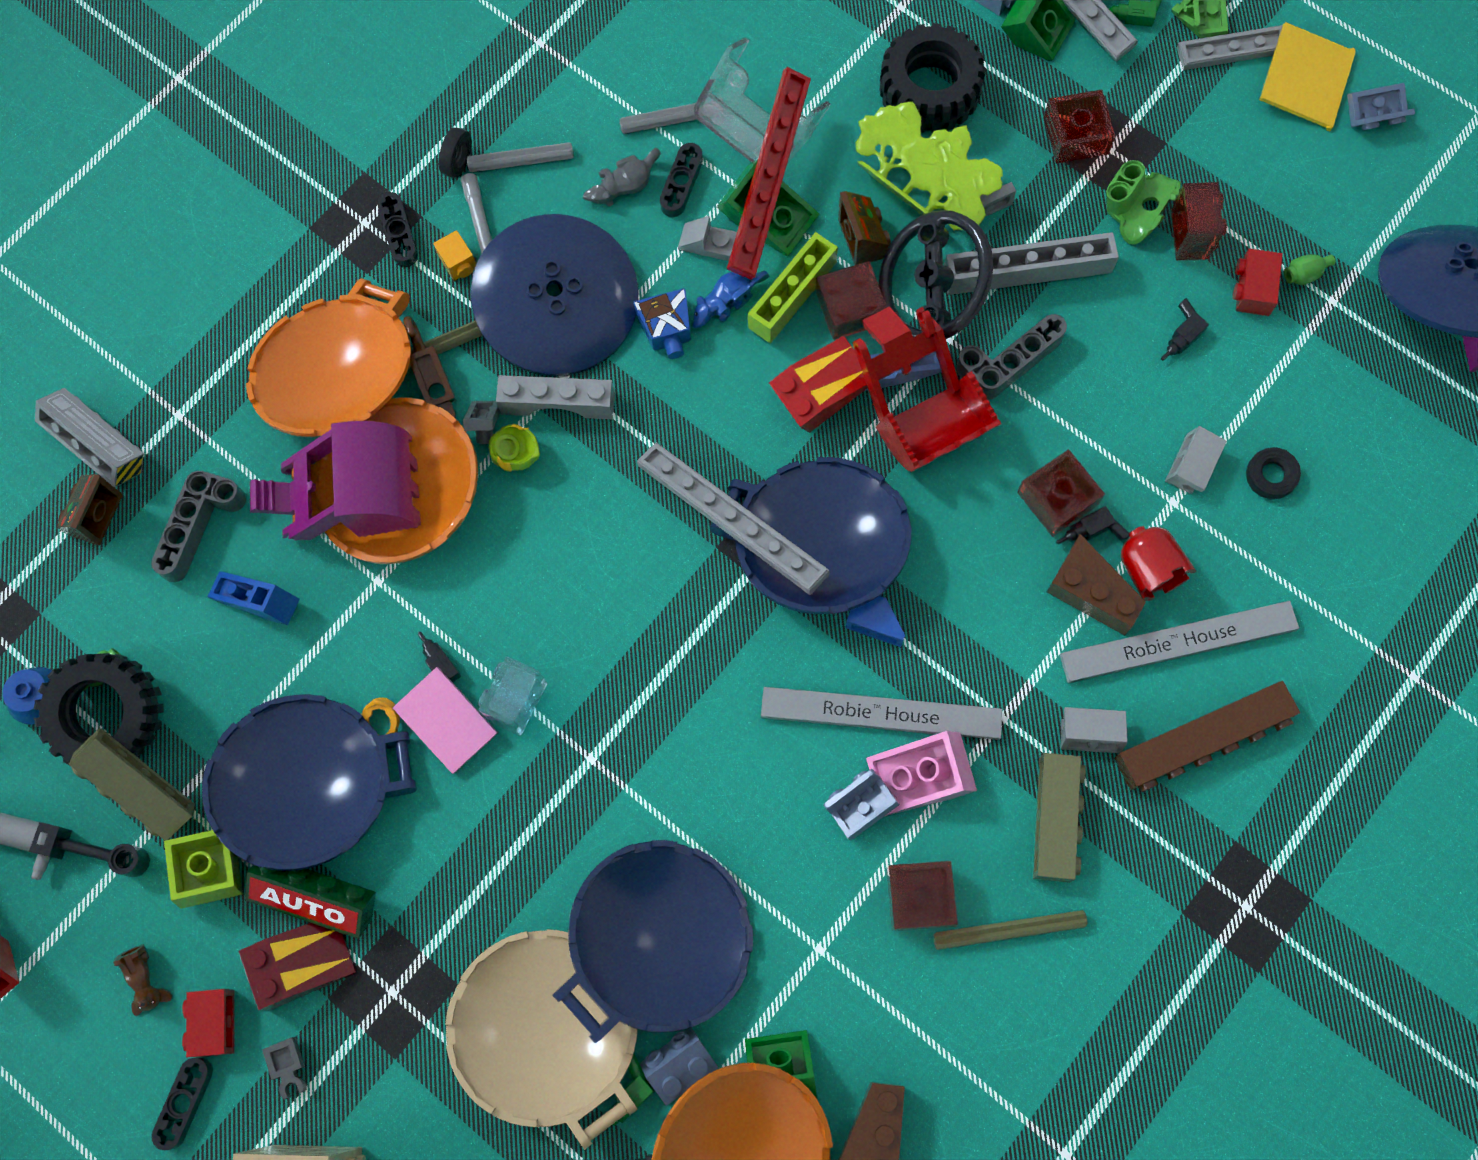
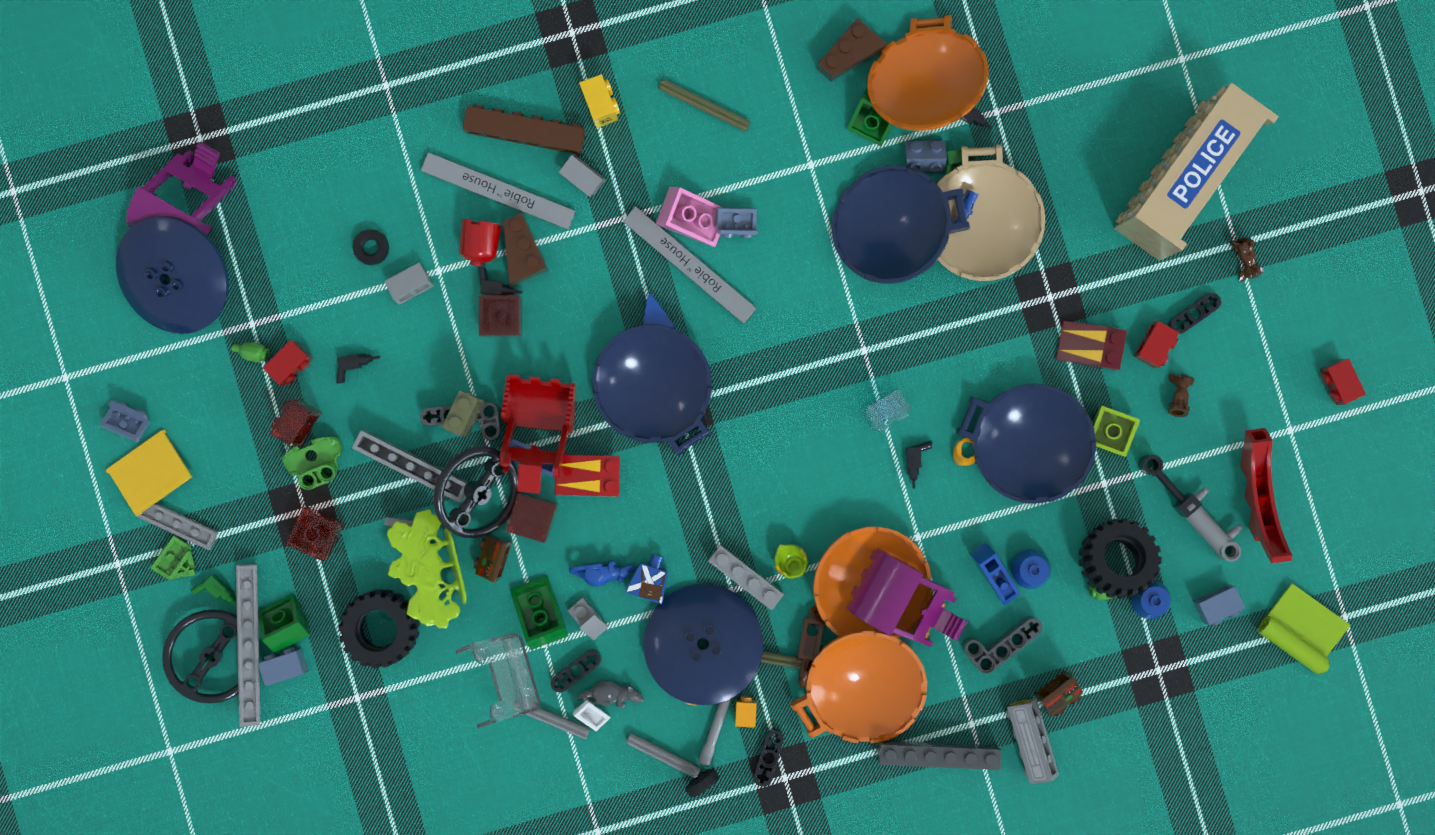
camera: 155 degrees left, 15 degrees up
olive brick [69,728,195,841] -> none
brick [245,865,376,939] -> none
dark grey plate [262,1037,307,1099] -> none
bright pink tile [393,667,498,774] -> none
dark grey tile [463,401,500,444] -> none
light grey tile [637,442,830,595] -> none
red tile [727,67,811,280] -> none
lime brick [748,232,838,344] -> none
clear red brick [886,861,958,931] -> none
olive brick [1033,753,1086,883] -> none
none -> olive brick [442,390,486,437]
none -> white slope [573,700,610,731]
none -> yellow brick [579,74,620,129]
none -> dark grey brick [877,740,1001,770]
none -> blue pin [953,189,979,224]
none -> blue cone [1011,549,1051,589]

